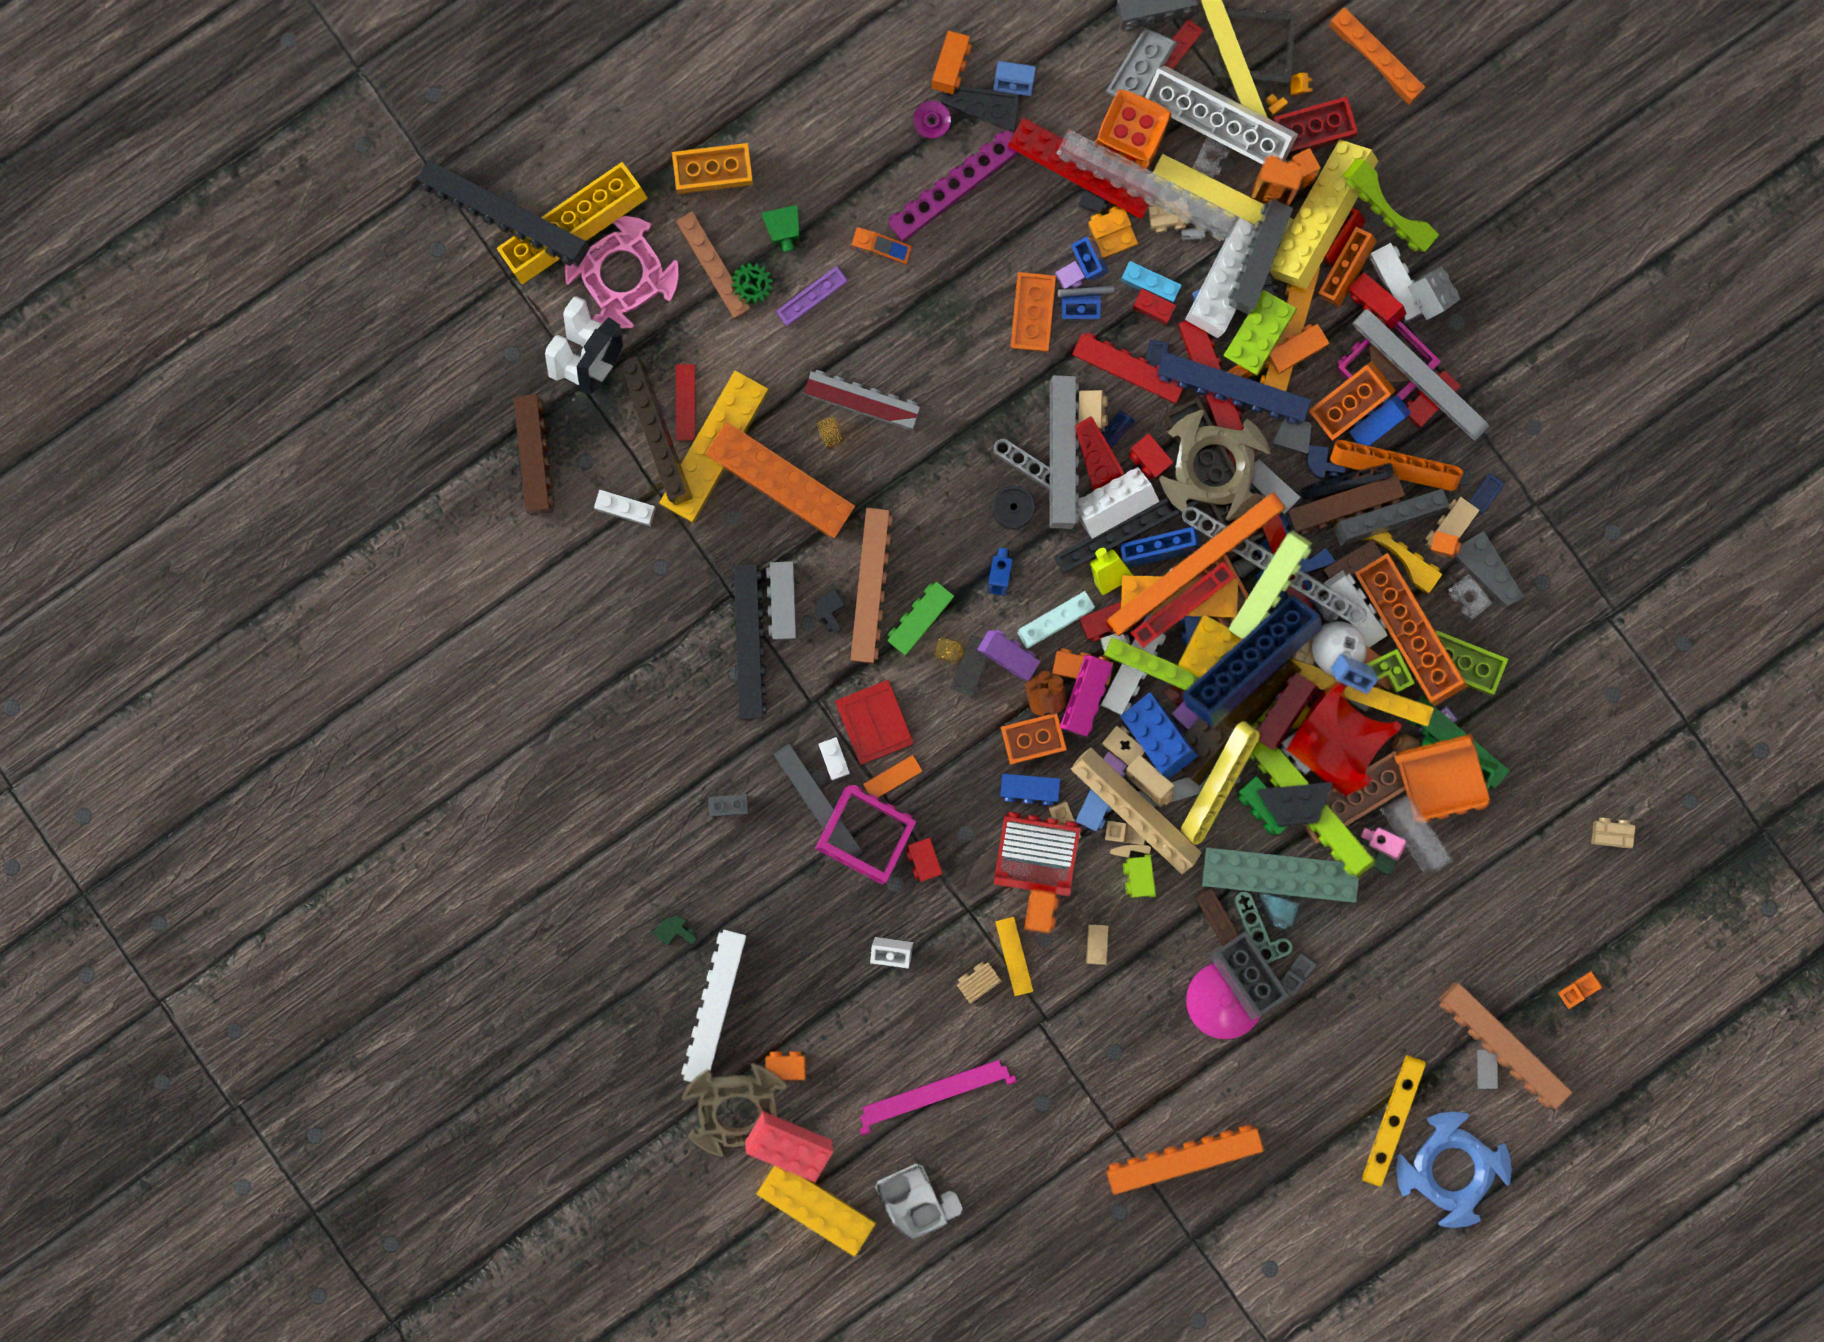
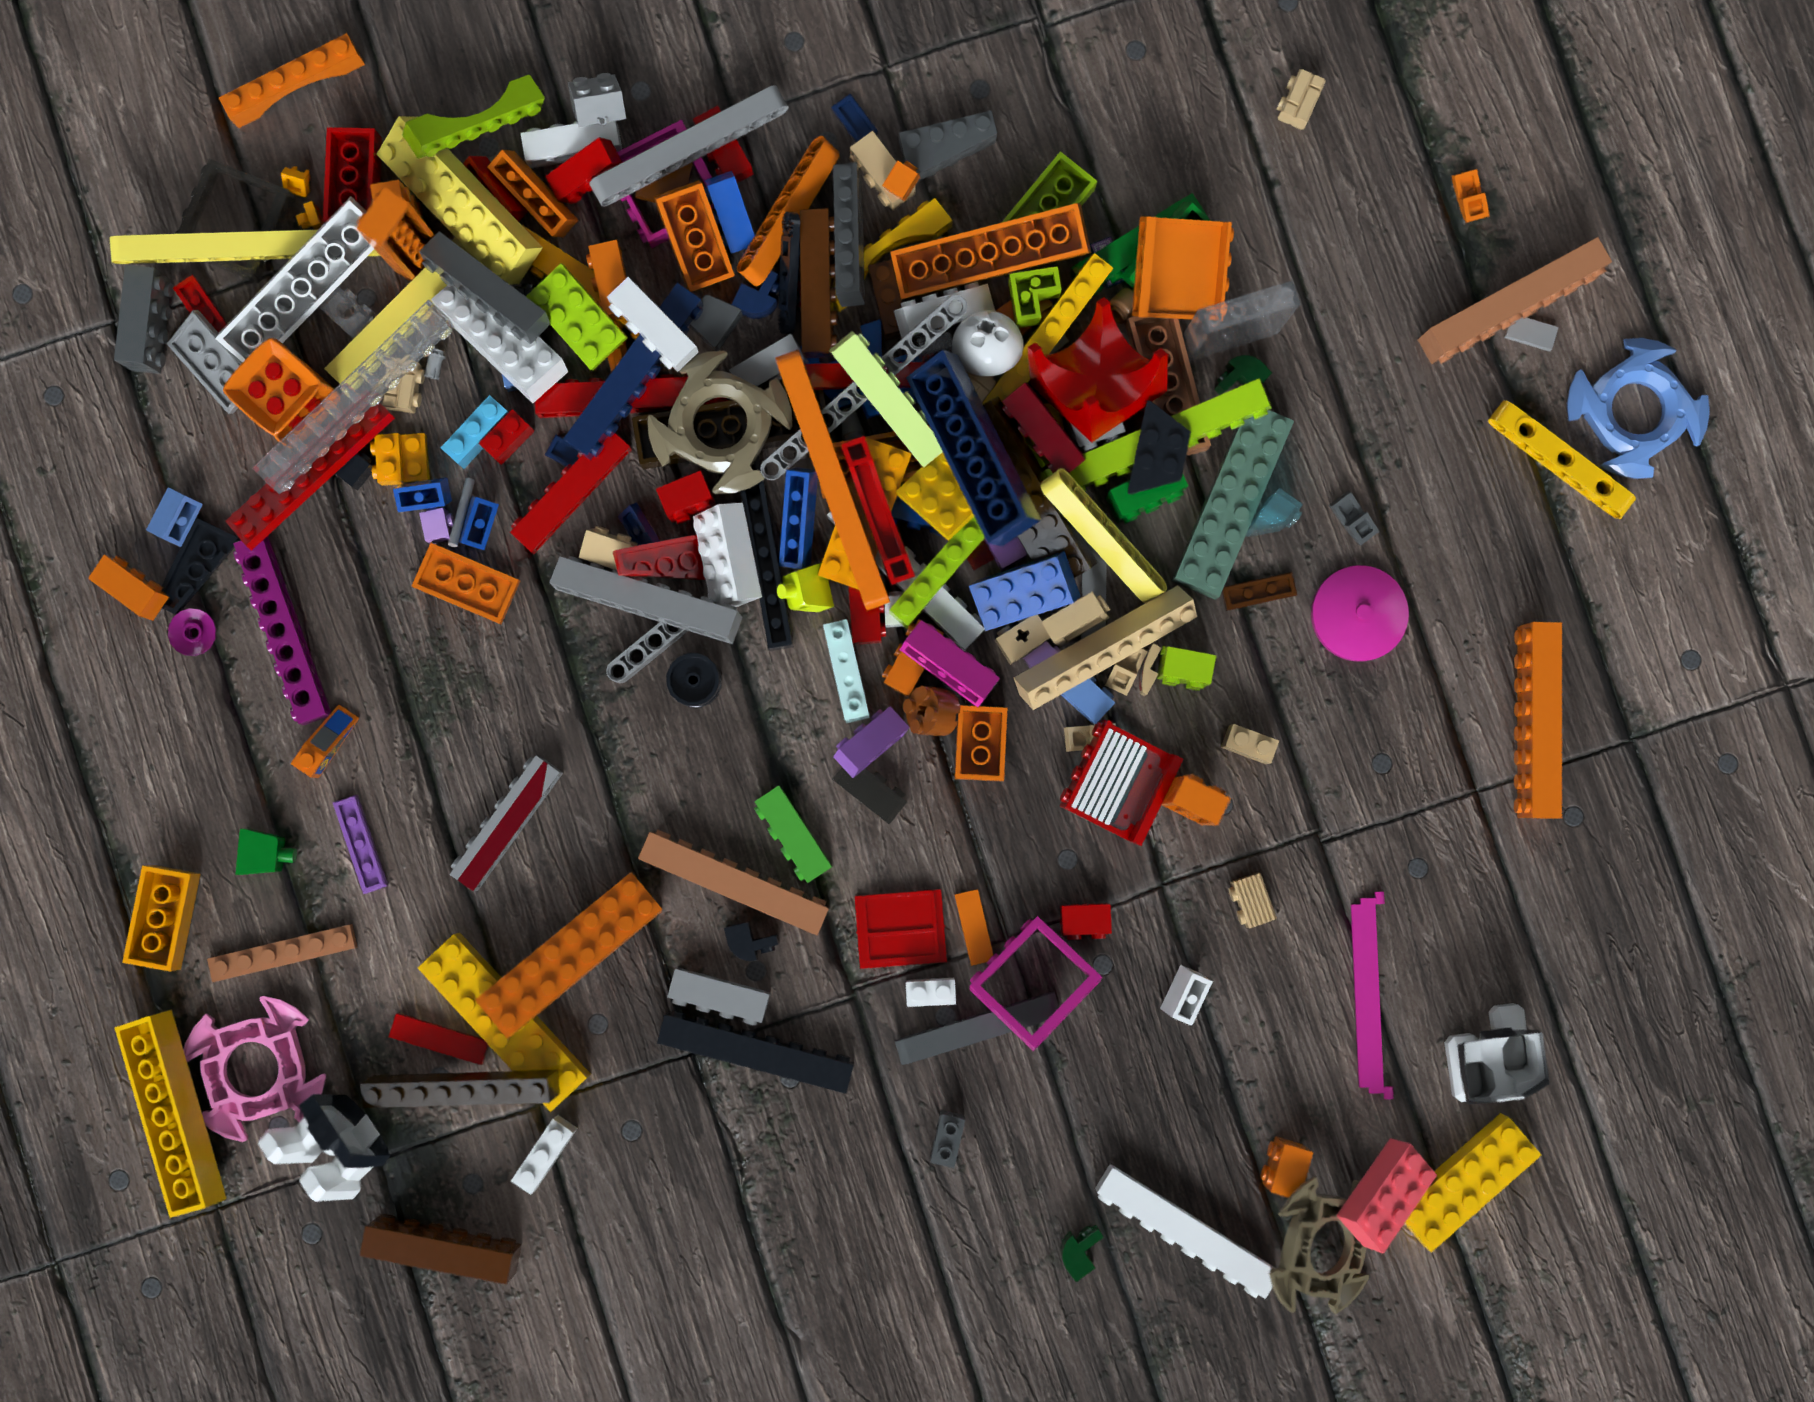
camera: 80 degrees left, 0 degrees up
black brick [417,160,590,267] -> none
green gear [731,263,773,305] -> none
clear yellow brick [816,416,842,447] -> none
clear yellow brick [934,637,964,663] -> none
blue torso [987,548,1012,596] -> none
yellow plate [995,917,1033,996] -> none
blue brick [1000,774,1060,805] -> none
dark grey brick [1209,931,1289,1020] -> none
sand green beam [1234,892,1293,963] -> none
medium blue brick [1330,653,1378,694] -> none
bright pink torso [1361,827,1407,861] -> none
clear brick [1448,574,1493,619] -> none
none -> white brick [607,277,698,372]

